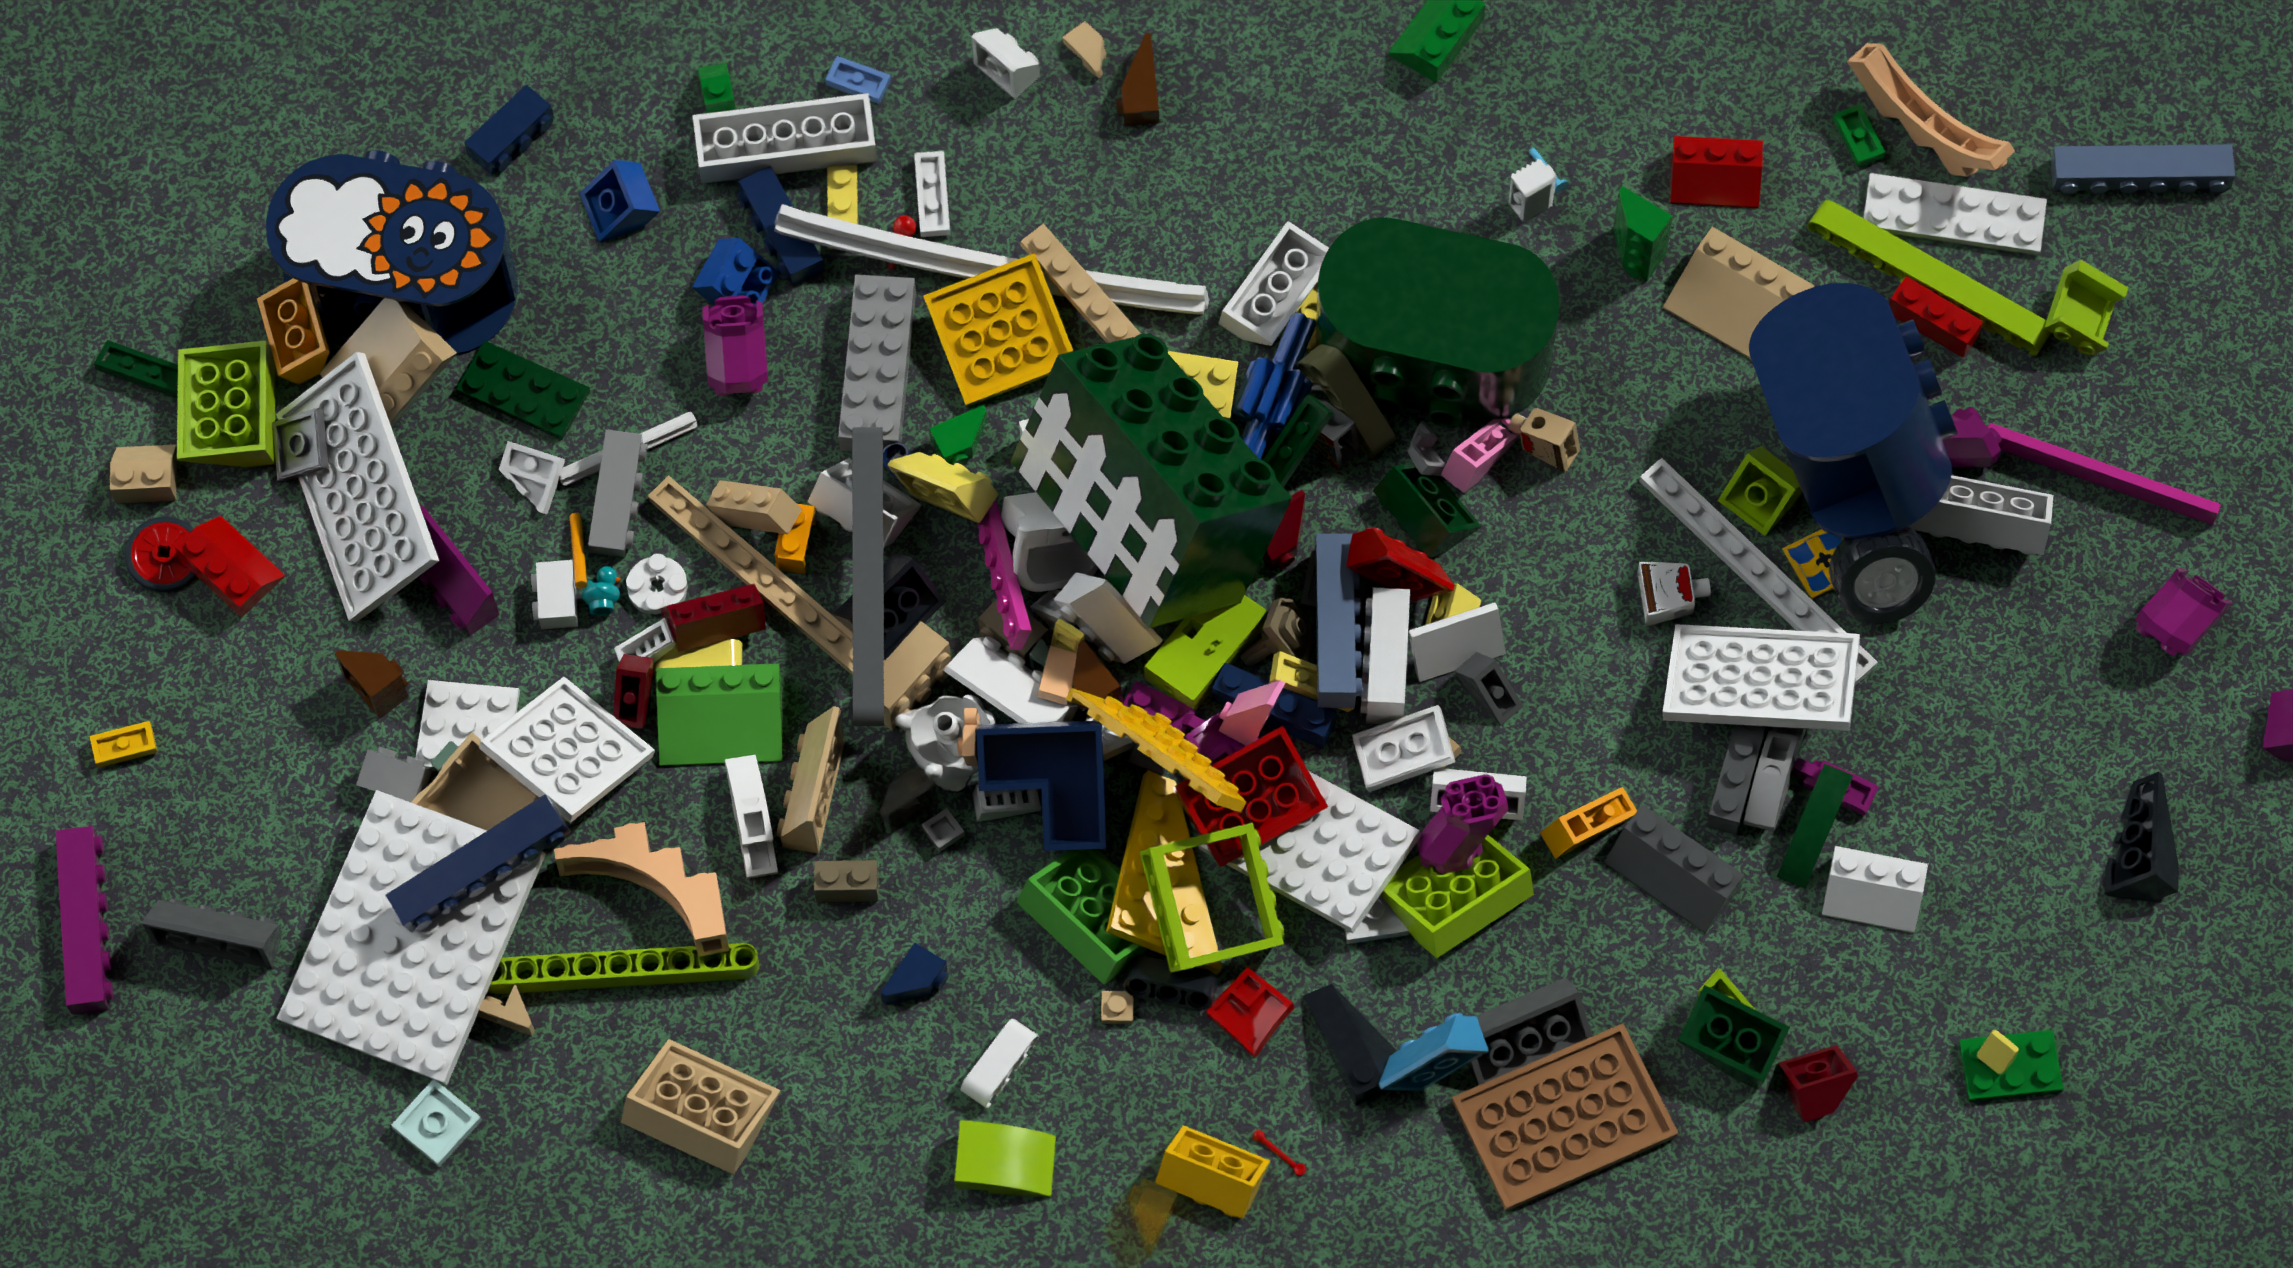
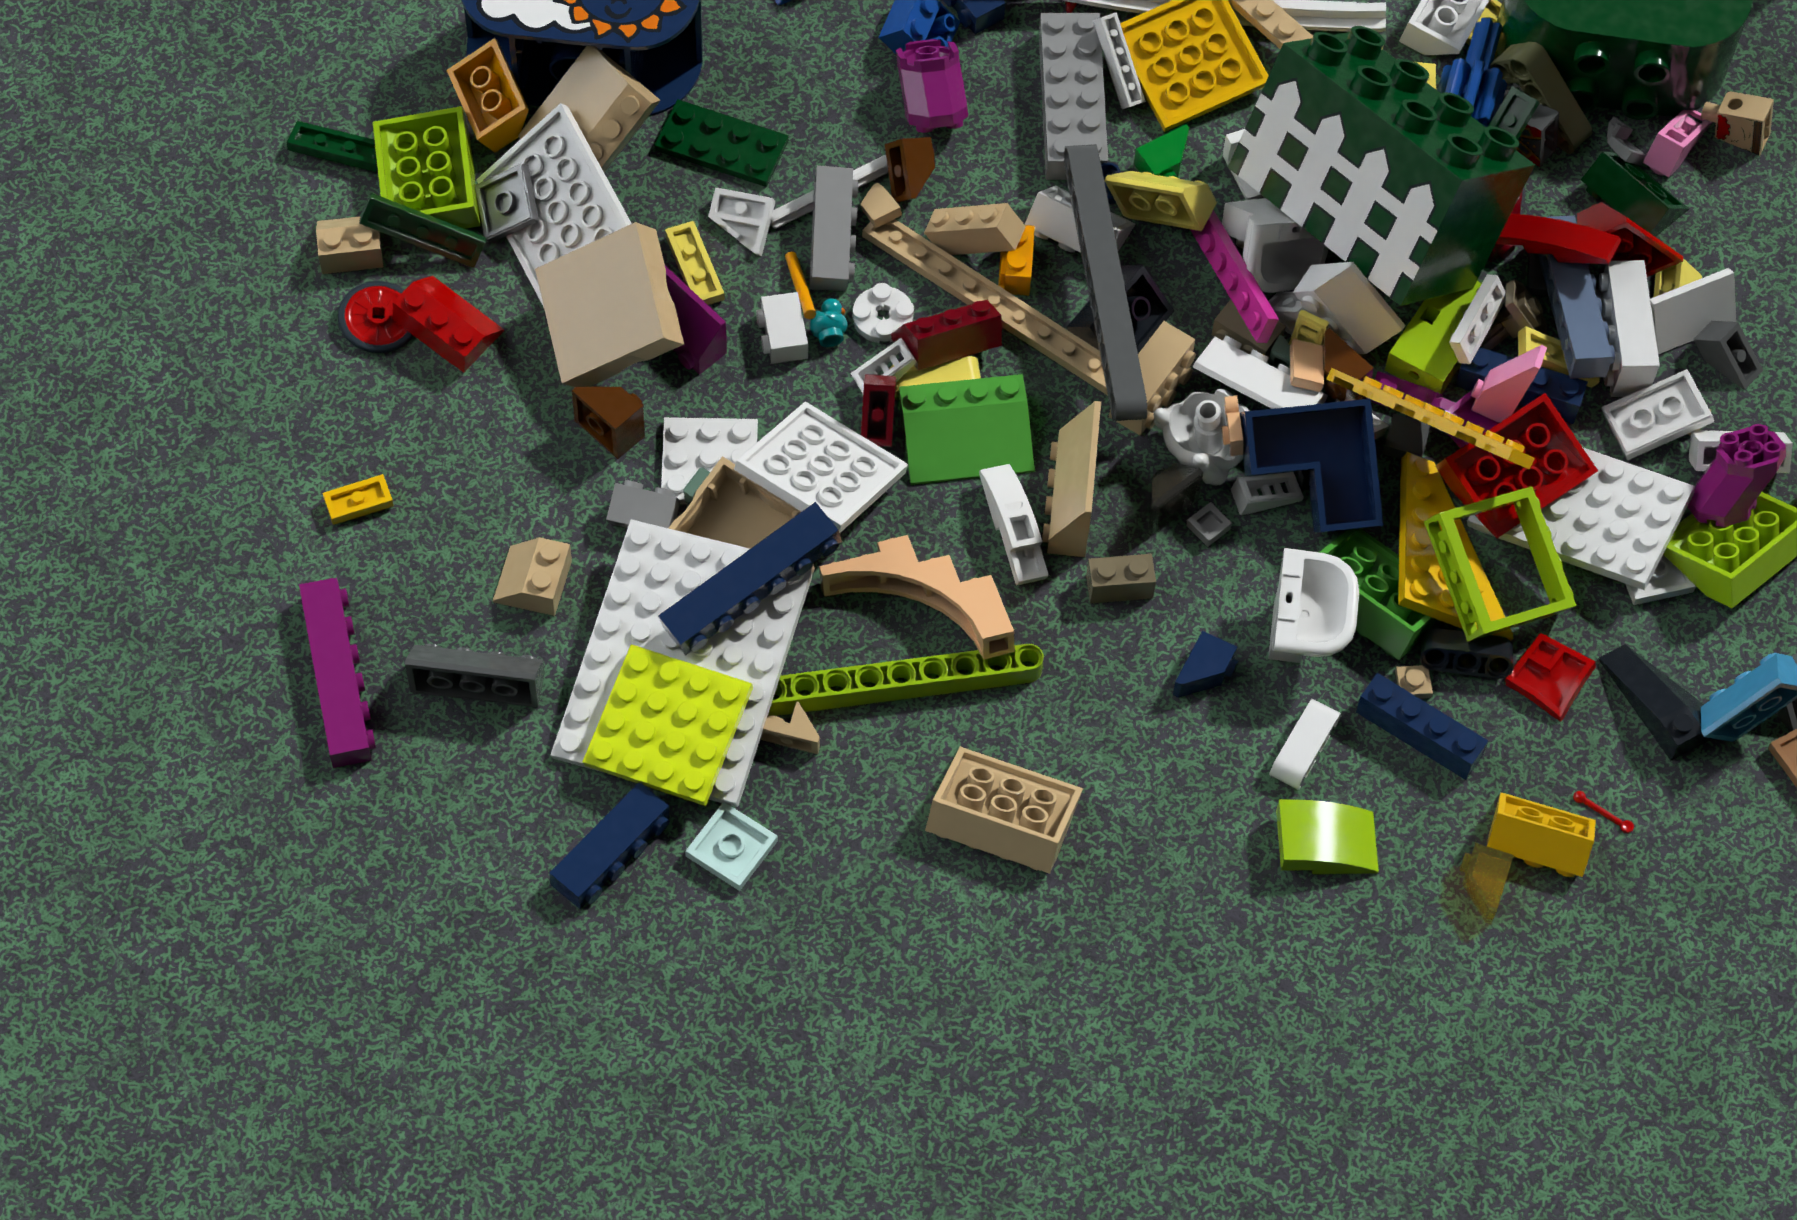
camera: 10 degrees left, 5 degrees down
none -> dark green plate [359,193,486,268]
none -> tan slope [493,537,572,616]
none -> tan tile [535,222,684,387]
none -> dark blue brick [549,782,670,909]
none -> neon yellow plate [582,644,753,806]
none -> light yellow plate [665,221,725,305]
none -> tan slope [861,183,902,228]
none -> reddish brown slope [885,137,935,203]
none -> white piece [1093,12,1146,109]
none -> white piece [1268,548,1359,663]
none -> dark blue brick [1356,673,1488,780]
none -> white plate [1449,274,1506,364]
none -> red slope [1496,214,1621,264]

